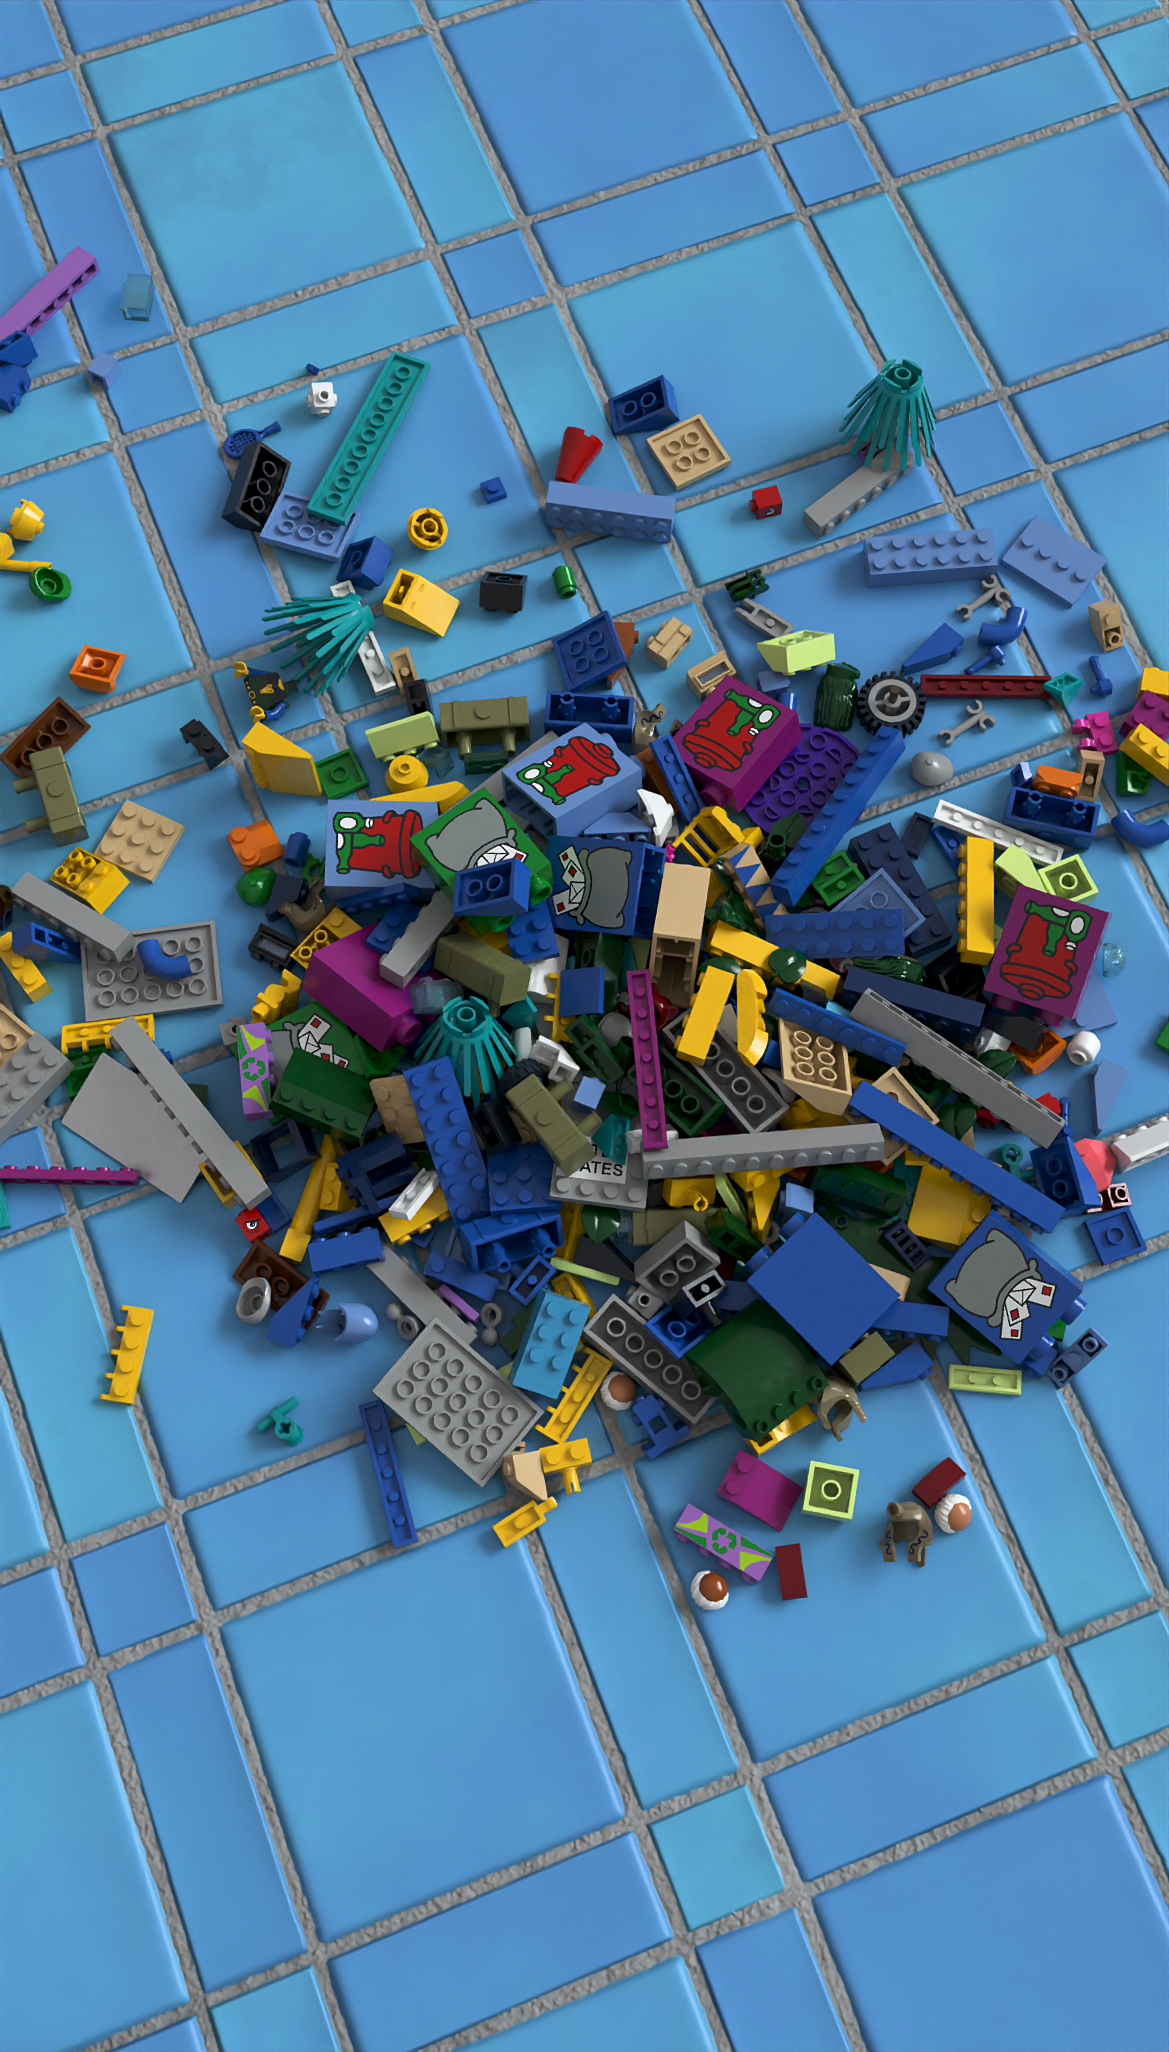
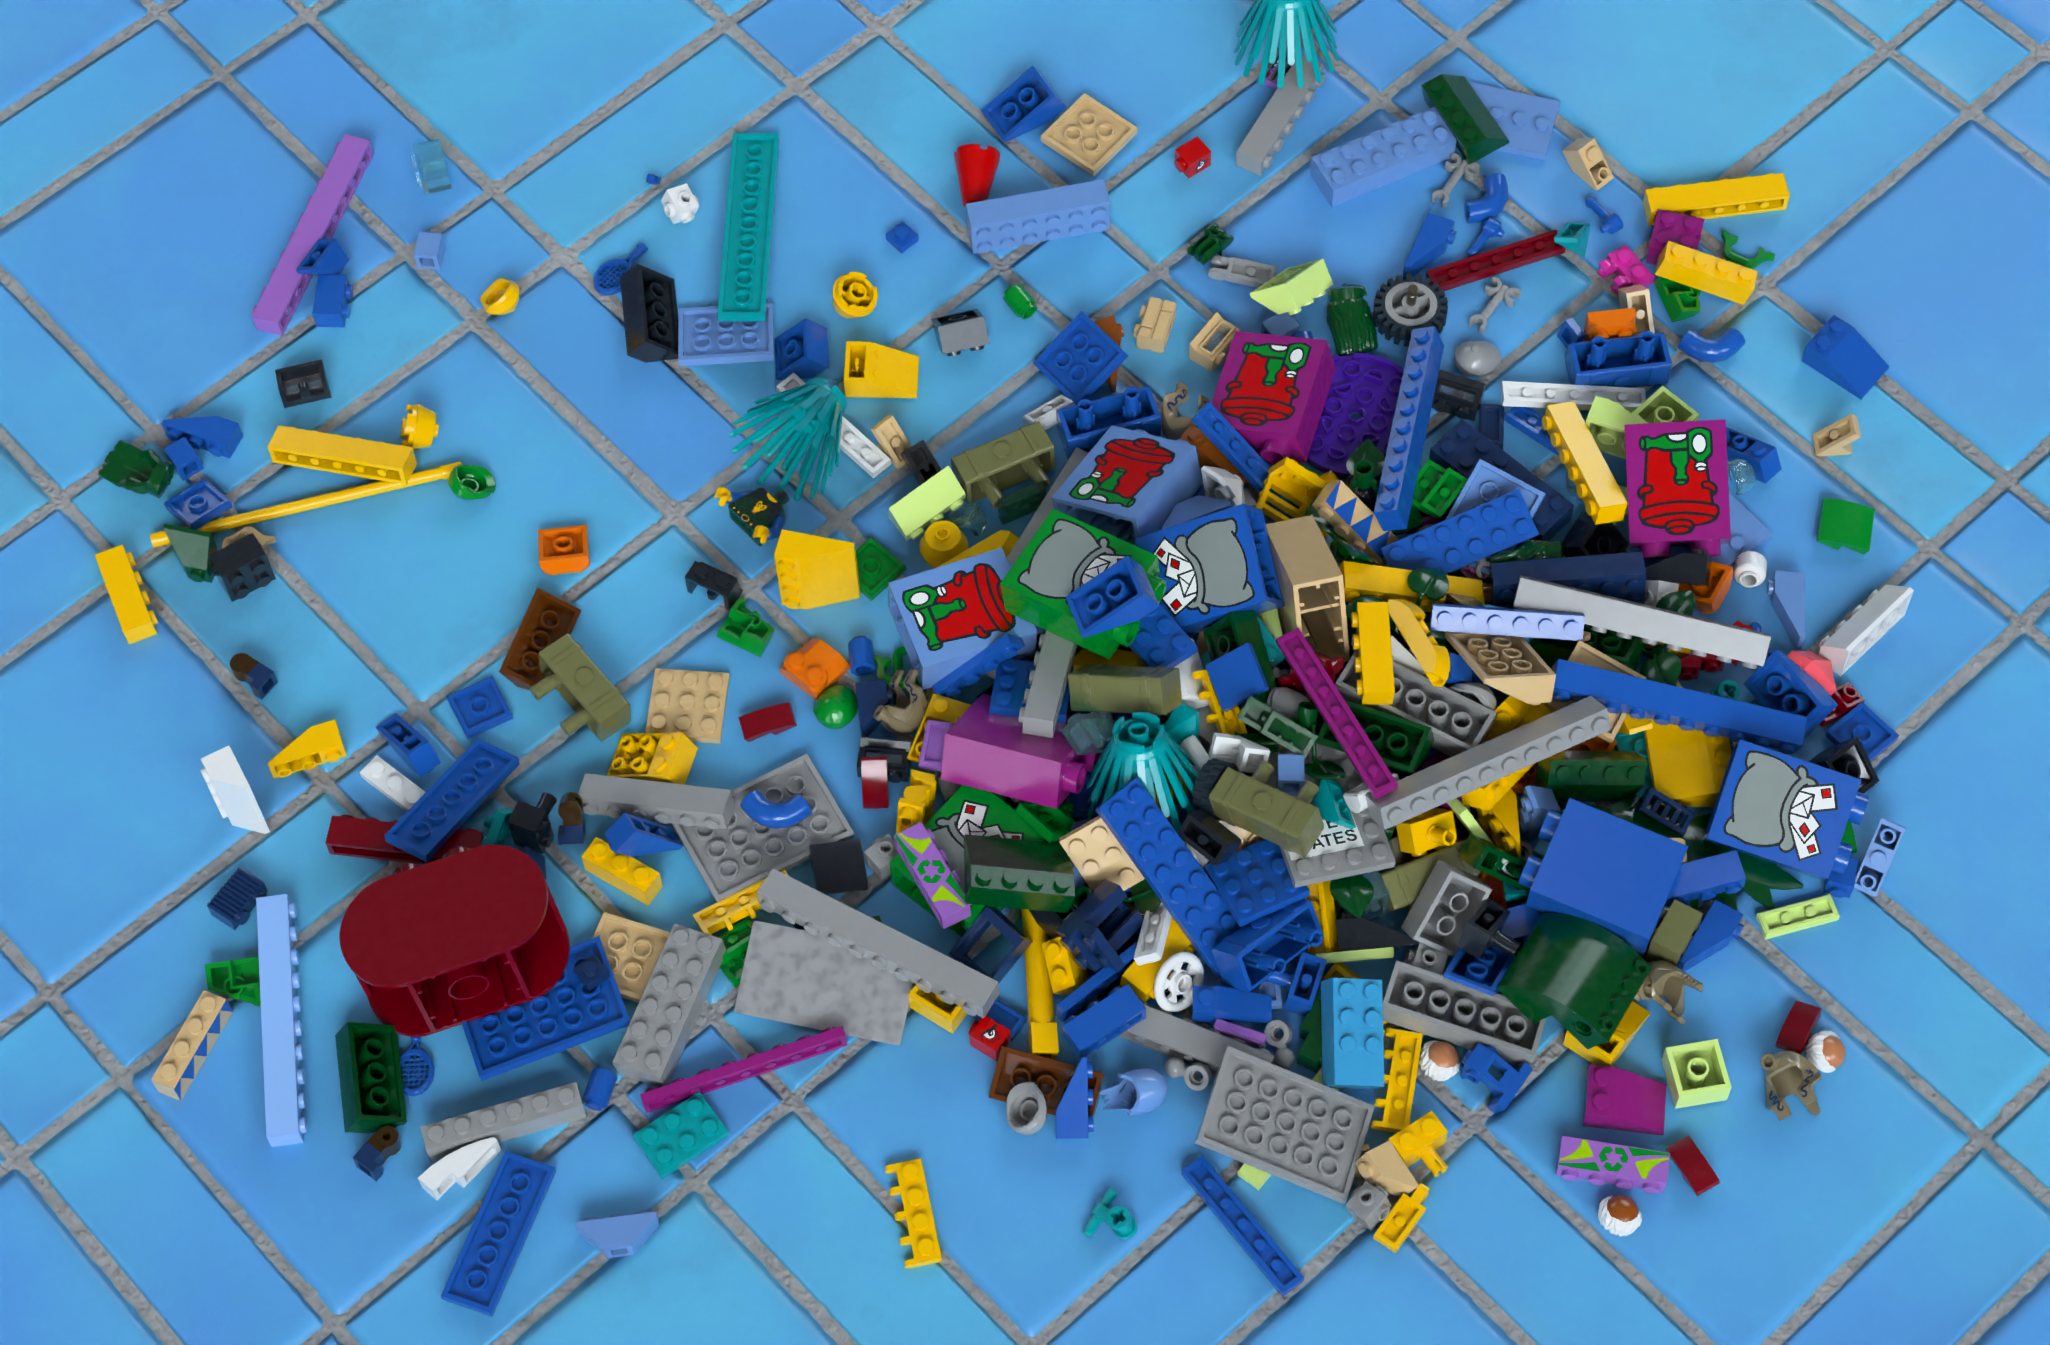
camera: 20 degrees left, 10 degrees down
none -> yellow hat [480,278,520,315]
none -> green slope [716,597,775,657]
none -> dark red slope [738,702,797,742]
none -> black slope [809,839,868,895]
none -> dark red slope [861,757,889,809]
none -> medium lavender tile [919,720,952,772]
none -> white brick [1022,395,1074,431]
none -> white plate [1154,952,1204,1012]
none -> light grey brick [1345,1181,1392,1231]
none -> dark green slope [1421,74,1510,165]
none -> black window [1432,370,1485,421]
none -> blue slope [1726,427,1782,484]
none -> black slope [1808,736,1879,794]

